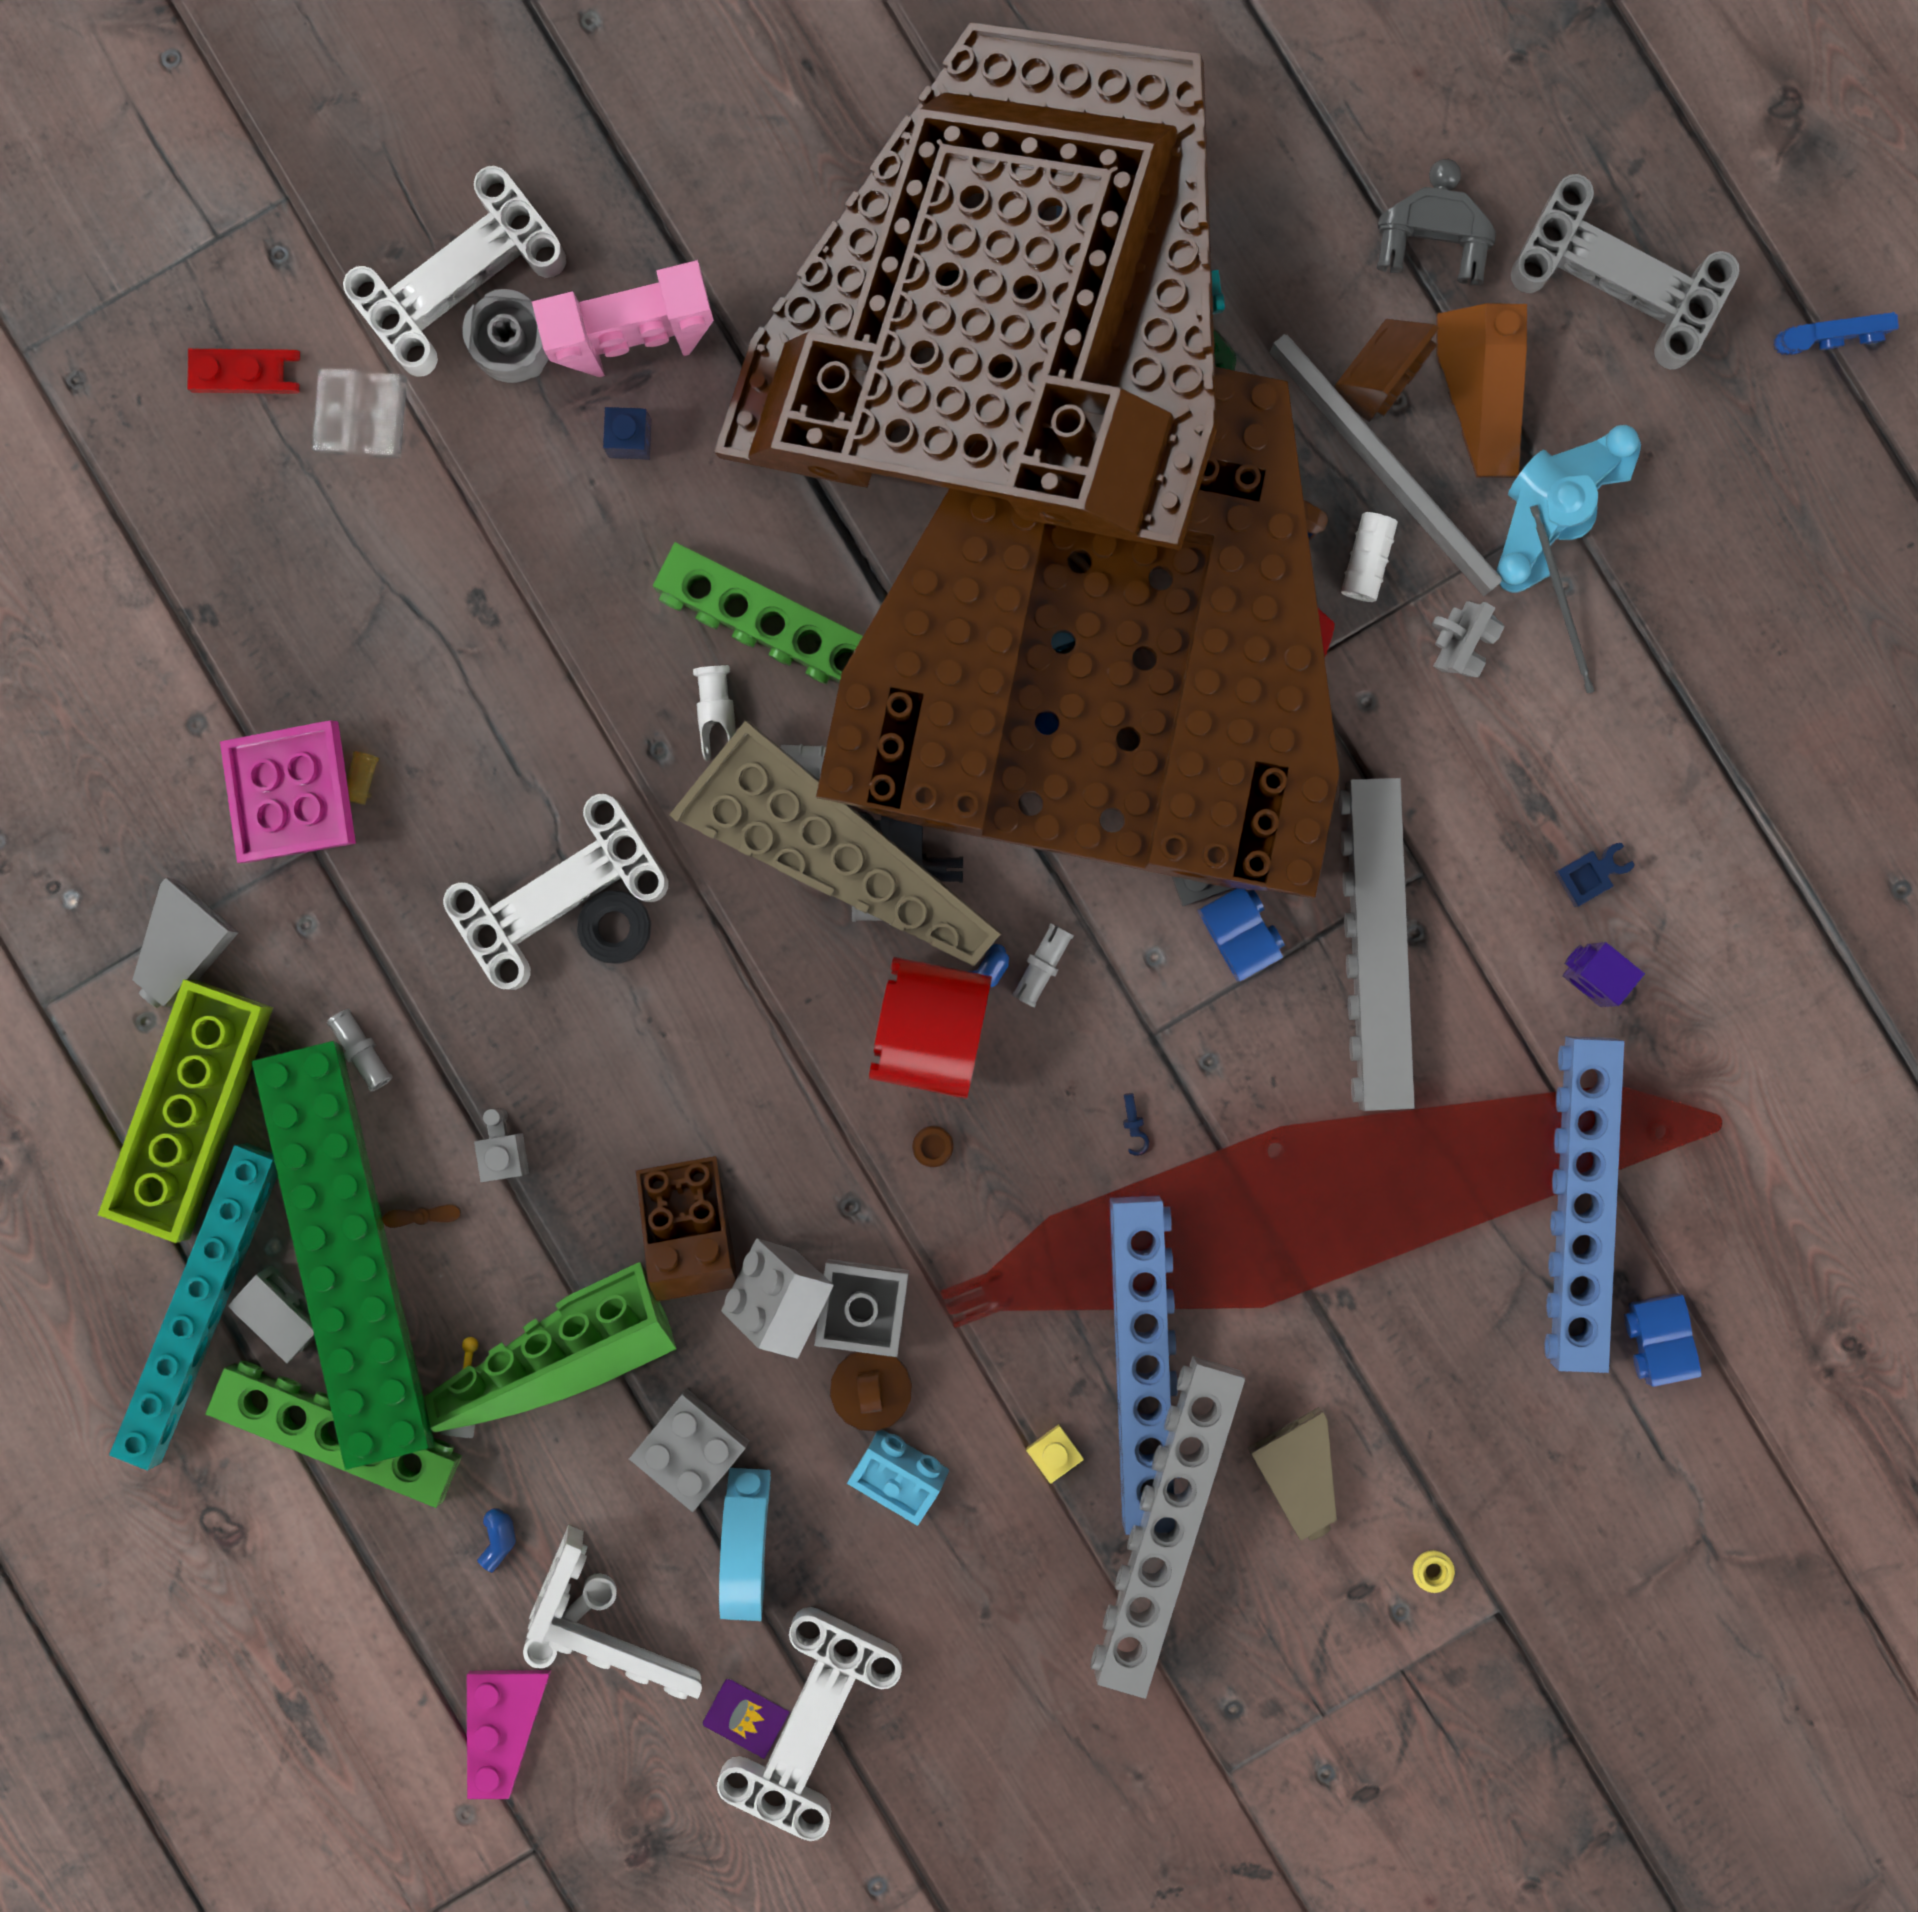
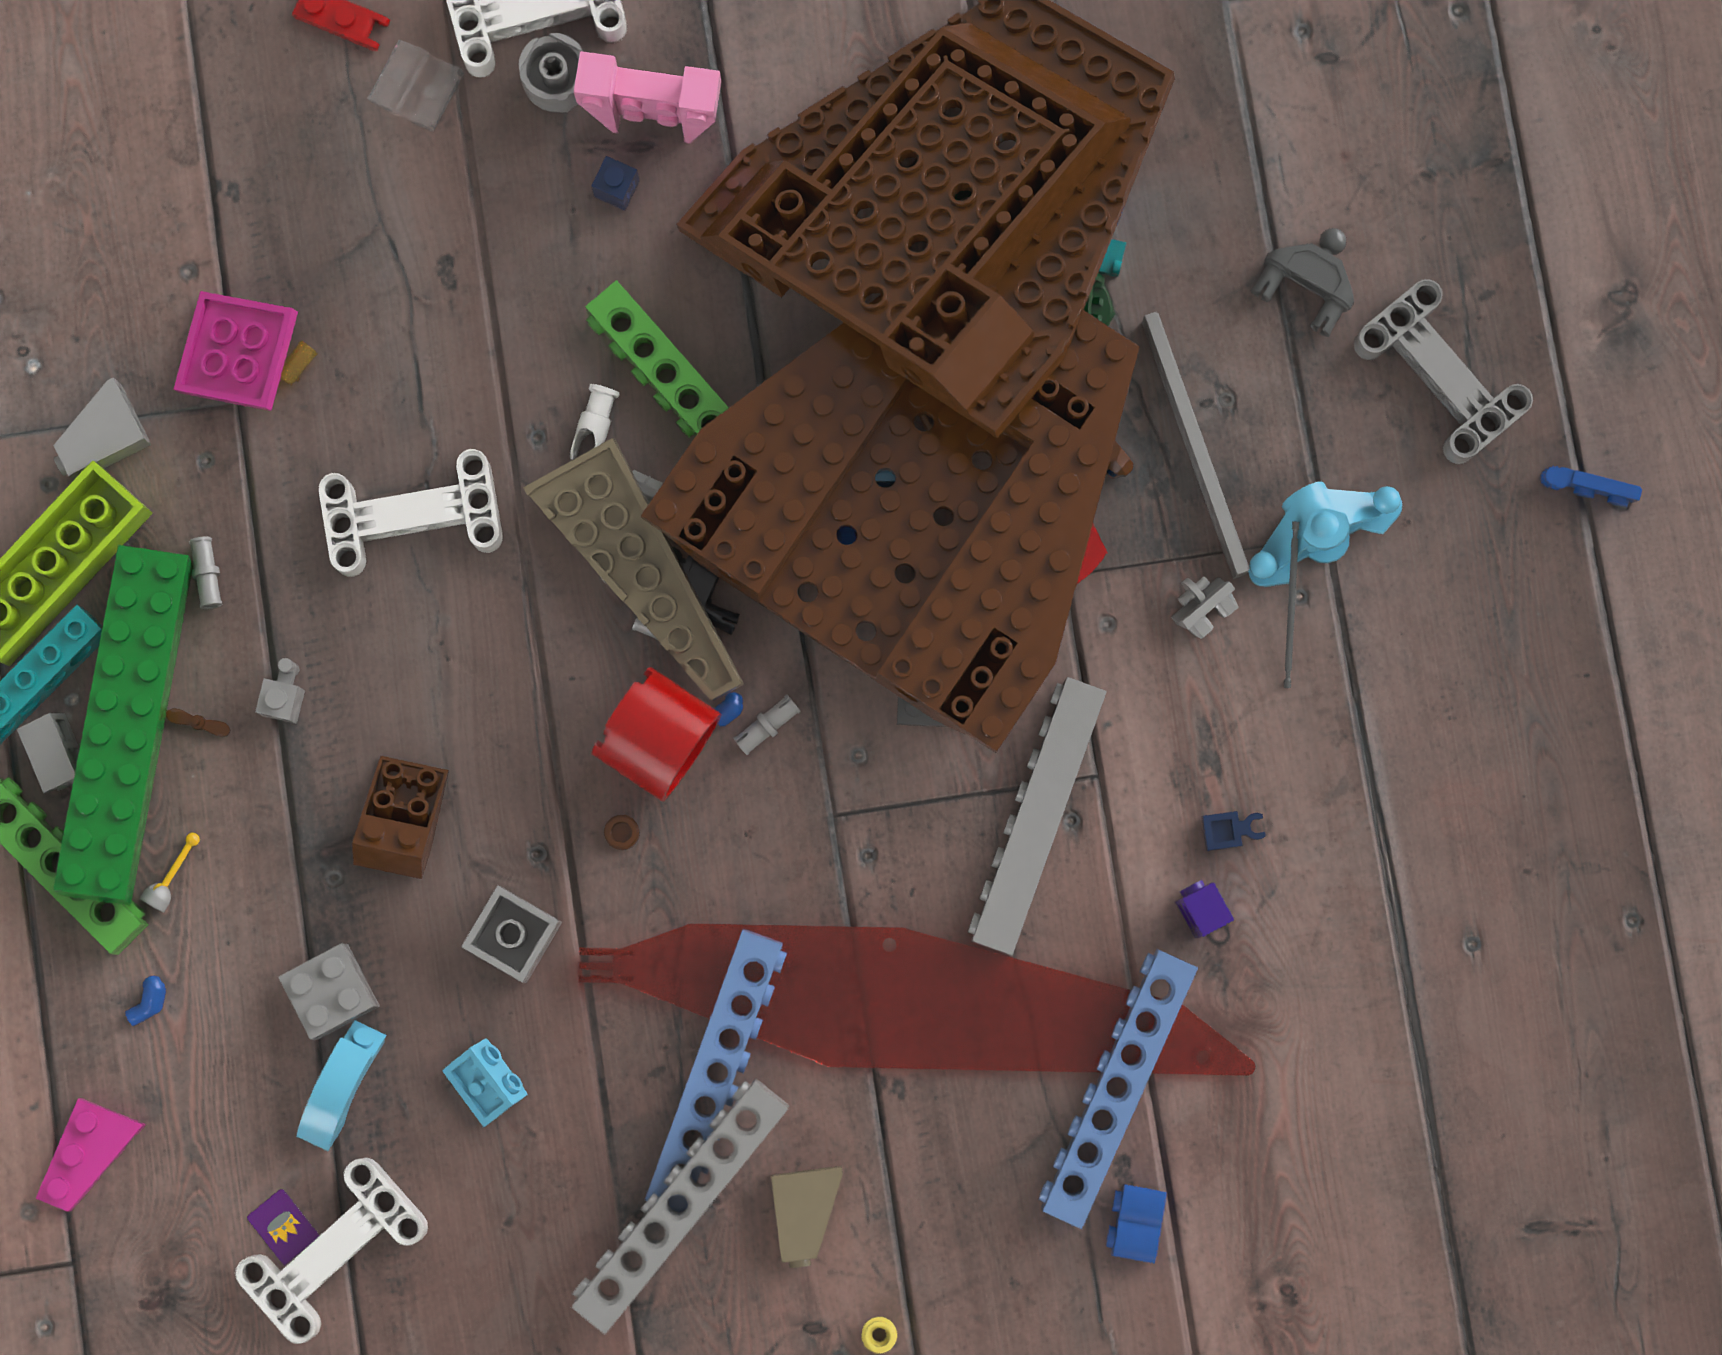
camera: 15 degrees right, 5 degrees down
bright green wedge [424,1262,677,1432] -> none
white bar [523,1573,617,1668] -> none
white bracket [526,1525,702,1699] -> none
black tyre [577,890,651,964] -> none
light grey brick [721,1238,834,1359] -> none
reddish brown tile [830,1351,912,1431] -> none
light yellow plate [1026,1424,1084,1484] -> none
dark blue hand [1123,1093,1150,1156] -> none
blue brick [1197,888,1285,981] -> none
reddish brown slope [1334,319,1439,422] -> none
white axle [1341,512,1398,602] -> none
dark orange wedge [1436,303,1527,478] -> none

